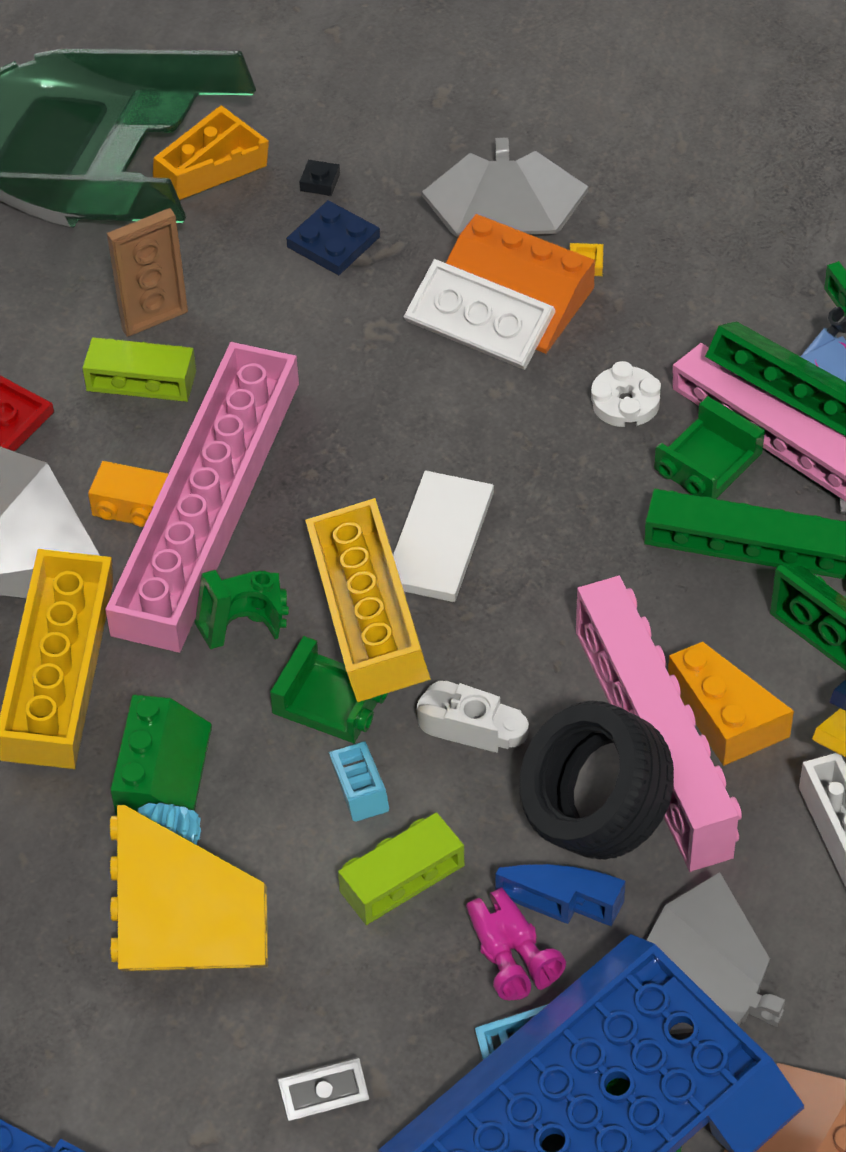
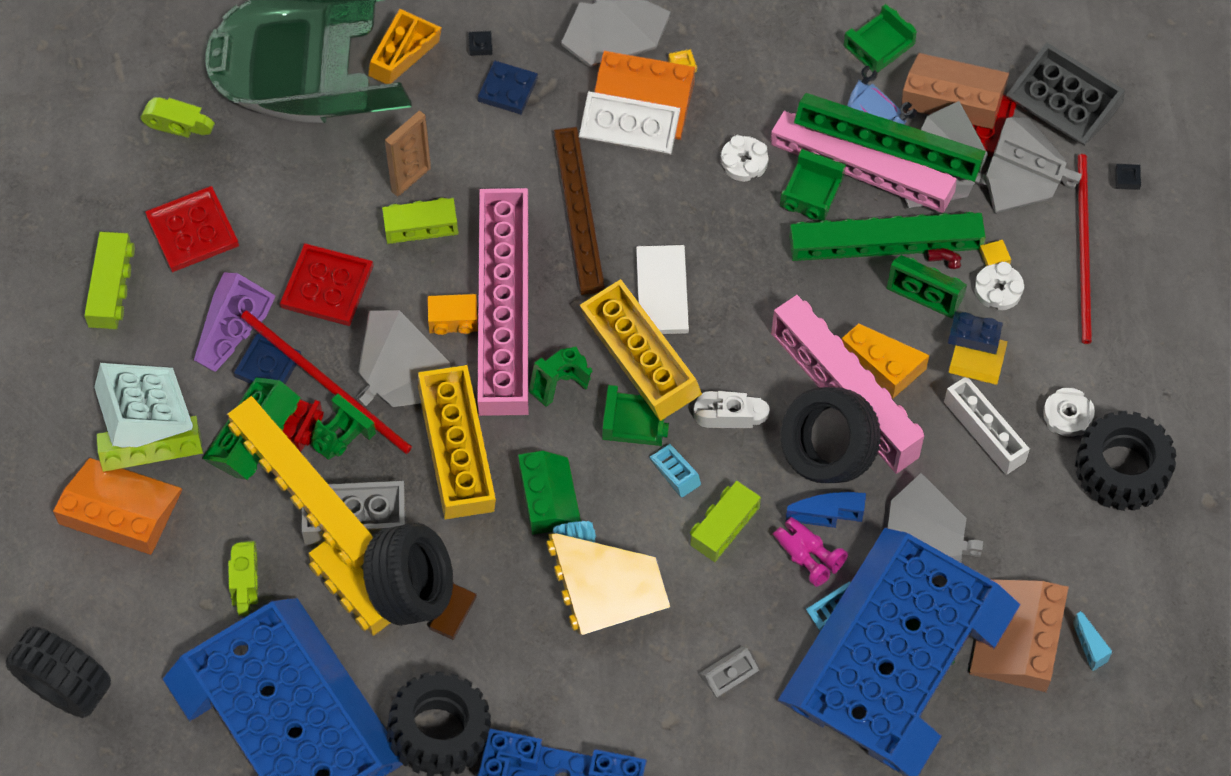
camera: 20 degrees left, 10 degrees up
none -> reddish brown tile [554,127,605,295]

